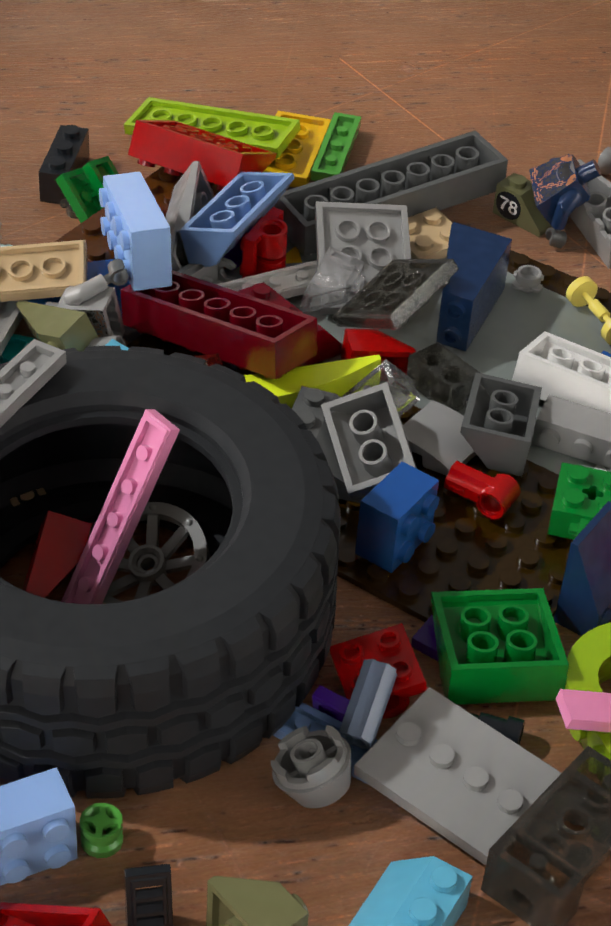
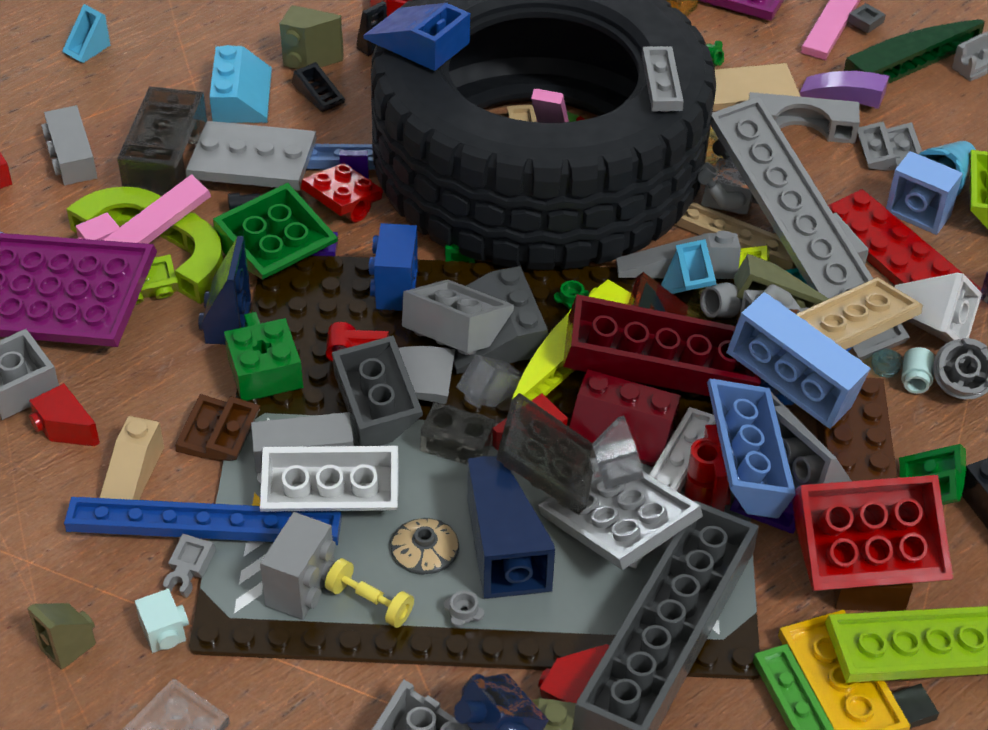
camera: 150 degrees right, 5 degrees up
light grey cone [270,725,351,808] -> none
sand blue axle [339,659,397,749] -> none
tan plate [408,207,452,268] -> none
none -> black slope [292,62,345,112]
none -> blue slope [363,3,470,71]
none -> tan dish [391,518,459,575]
none -> red slope [538,644,610,703]

